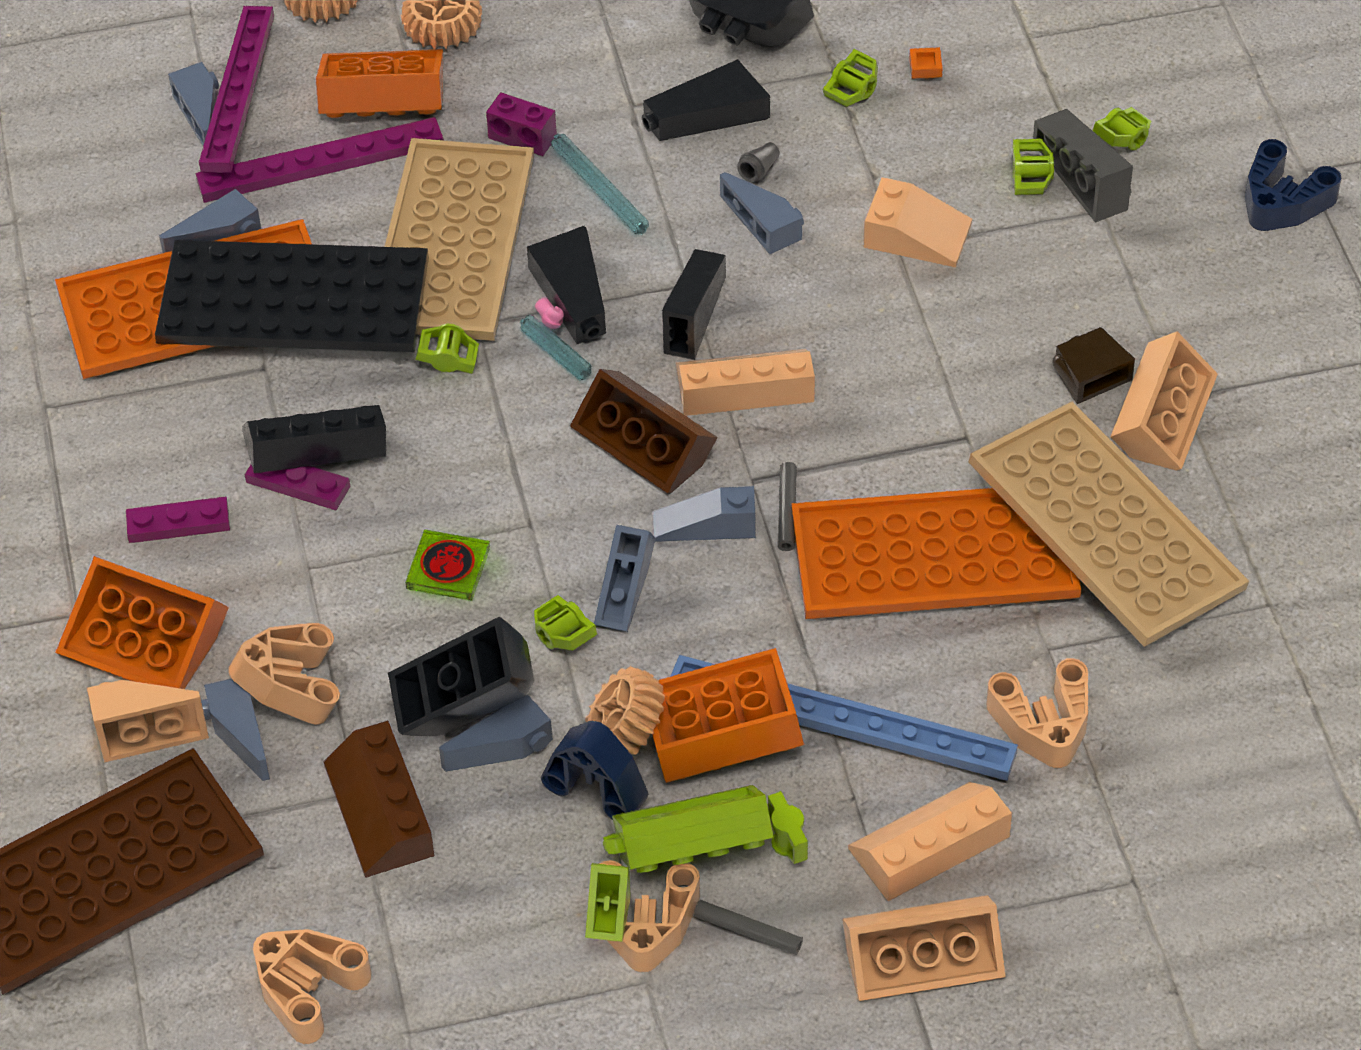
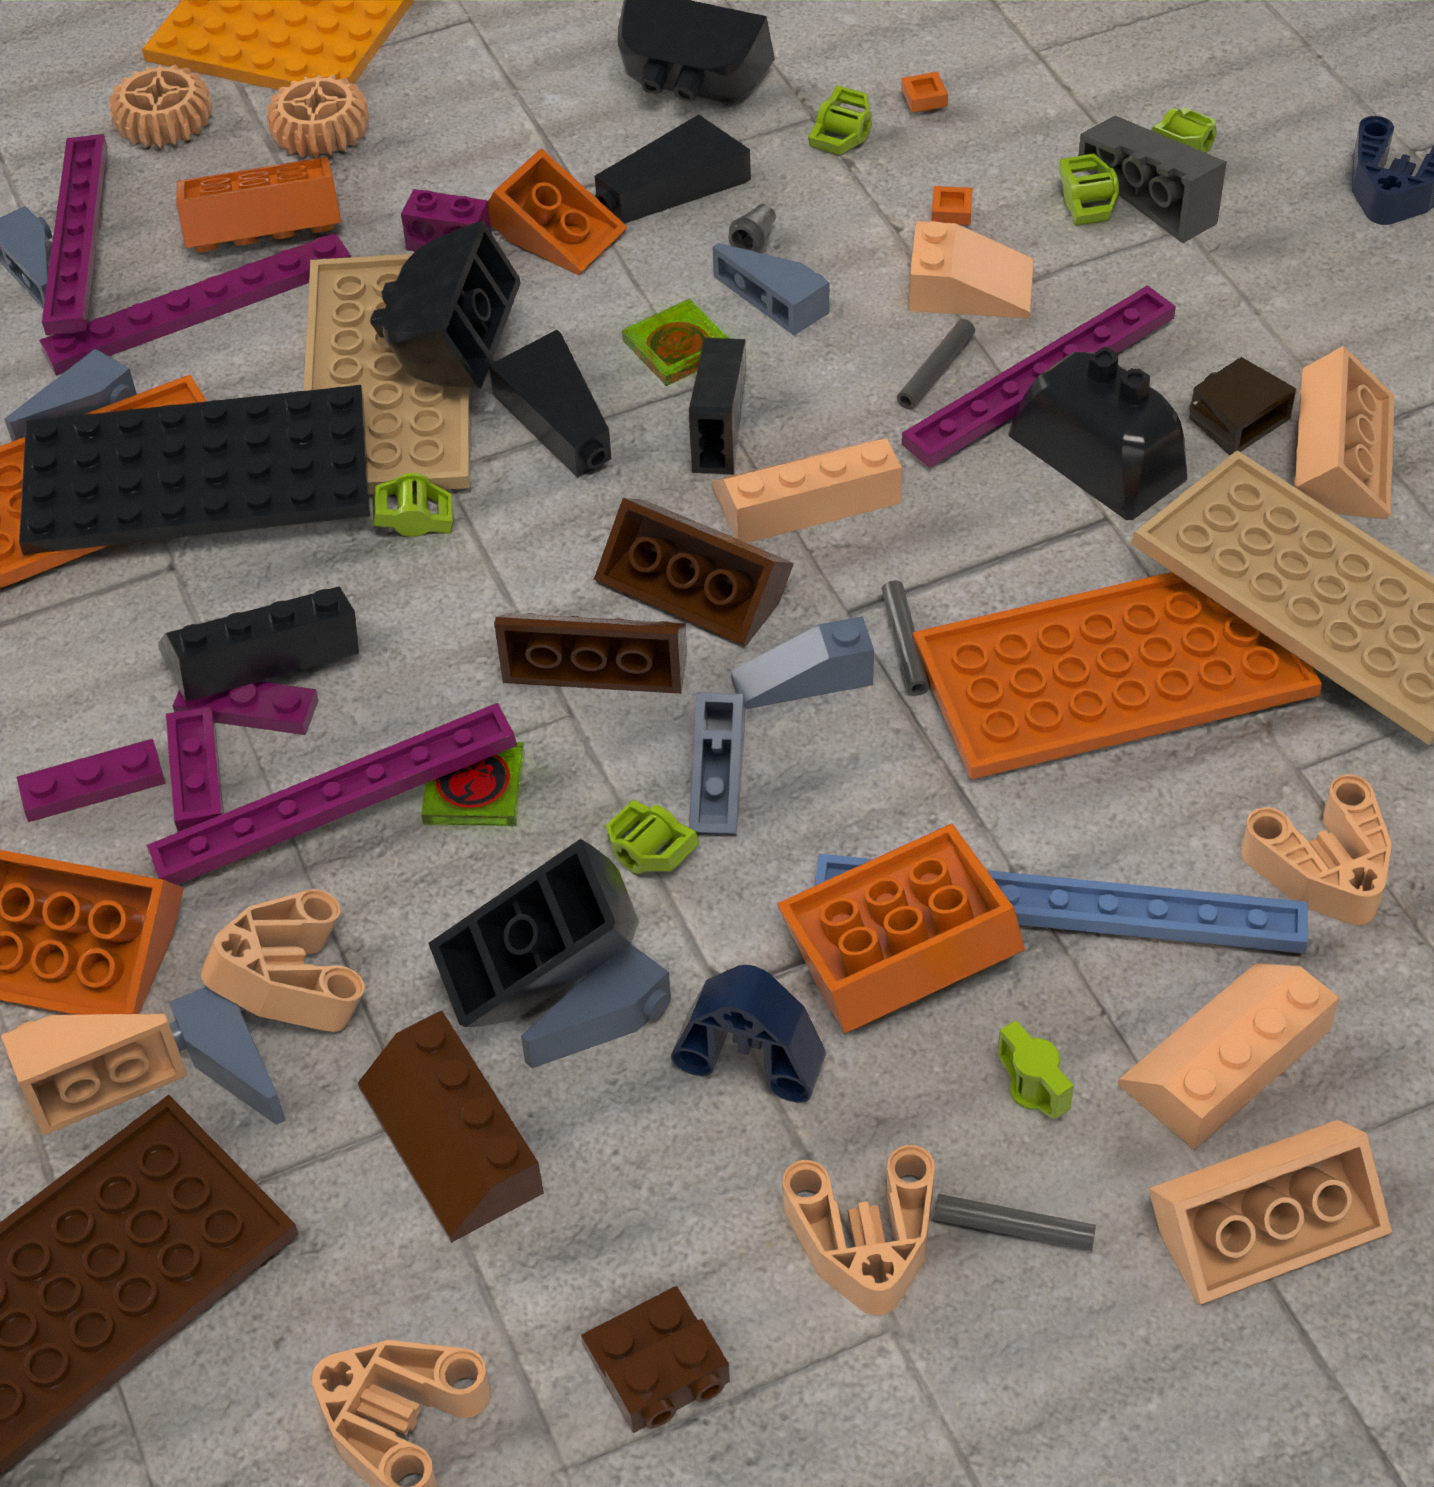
camera: 10 degrees left, 0 degrees up
clear light blue axle [520,314,592,380] -> none
bright pink arm [535,298,564,329] -> none
clear light blue axle [551,133,649,235] -> none
light nougat gear [585,666,665,755] -> none
lime slope [585,863,631,942] -> none
lime piece [603,785,774,873] -> none
none -> magenta plate [146,703,517,885]
none -> magenta plate [166,706,224,832]
none -> black hips [370,220,521,389]
none -> orange slope [488,148,628,275]
none -> reddish brown slope [494,613,687,694]
none -> reddish brown plate [581,1285,730,1433]
none -> clear neon green tile [622,298,728,386]
none -> dark grey piece [897,319,975,409]
none -> magenta plate [902,285,1176,468]
none -> orange plate [931,186,973,225]
none -> black hips [1008,347,1188,520]

